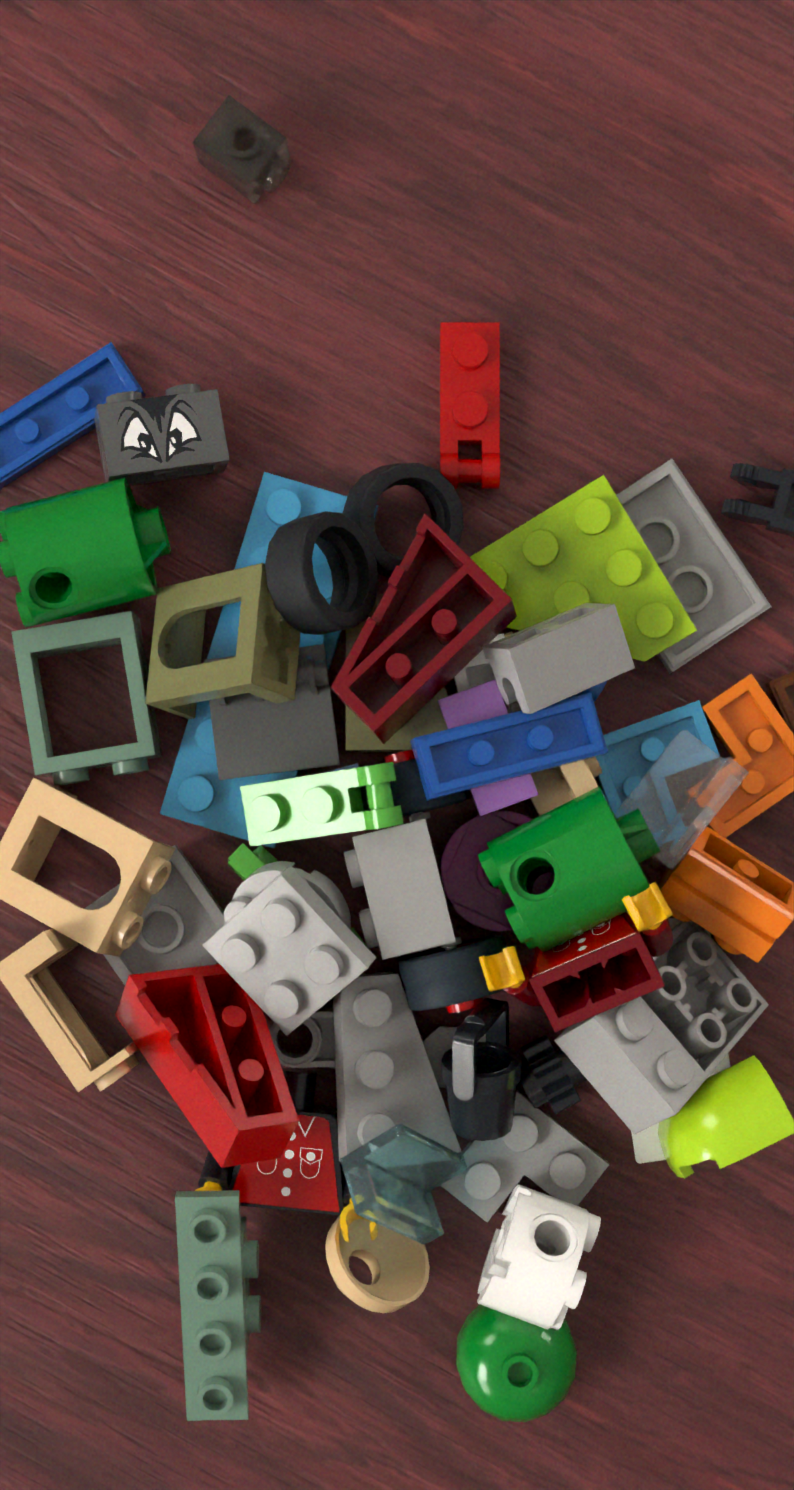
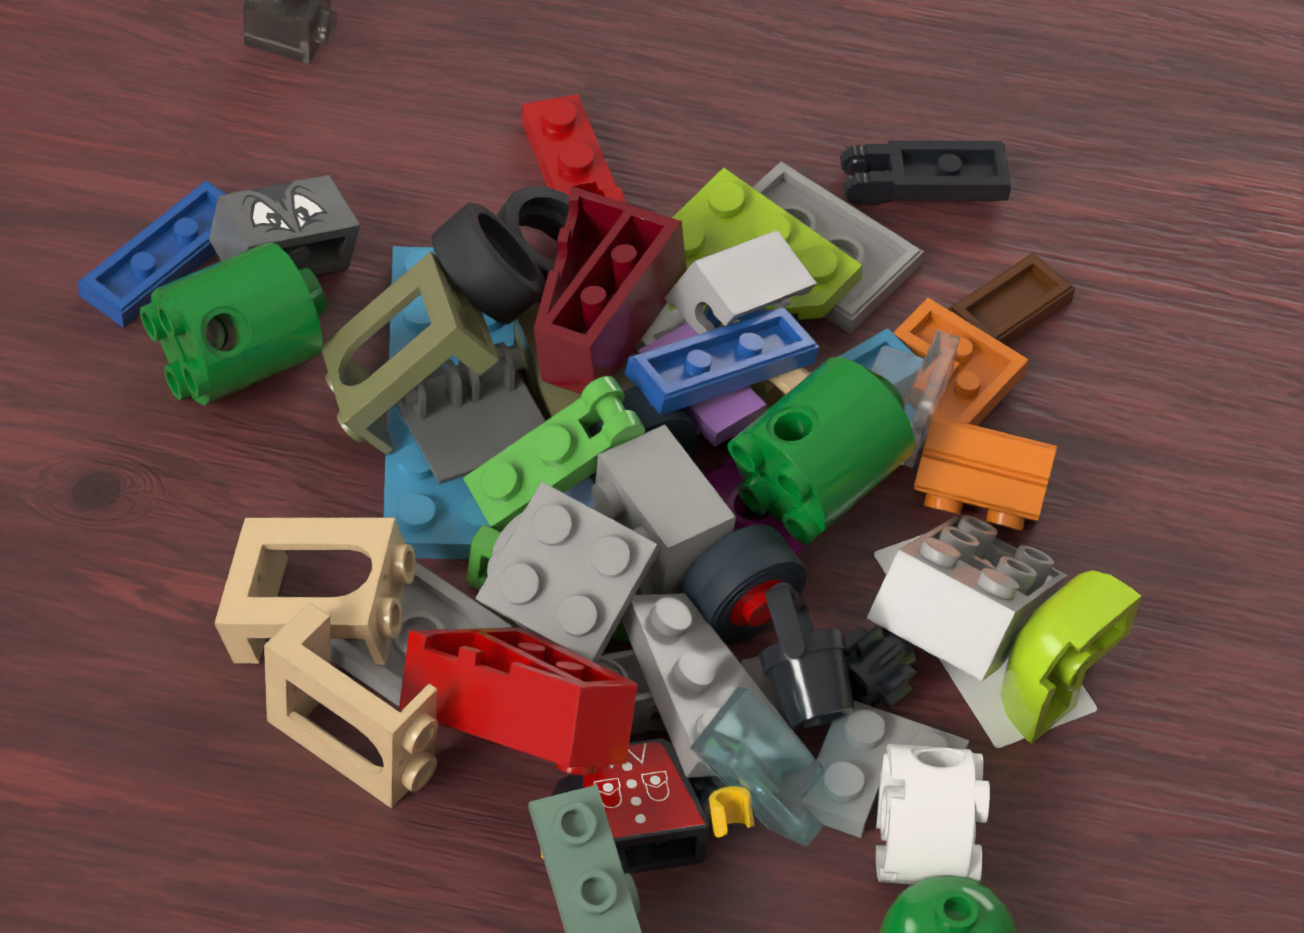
camera: 30 degrees left, 35 degrees down
sand green window [12,611,163,786] -> none
tan piece [325,1201,430,1313] -> none
dark red torso [479,882,673,1032] -> none

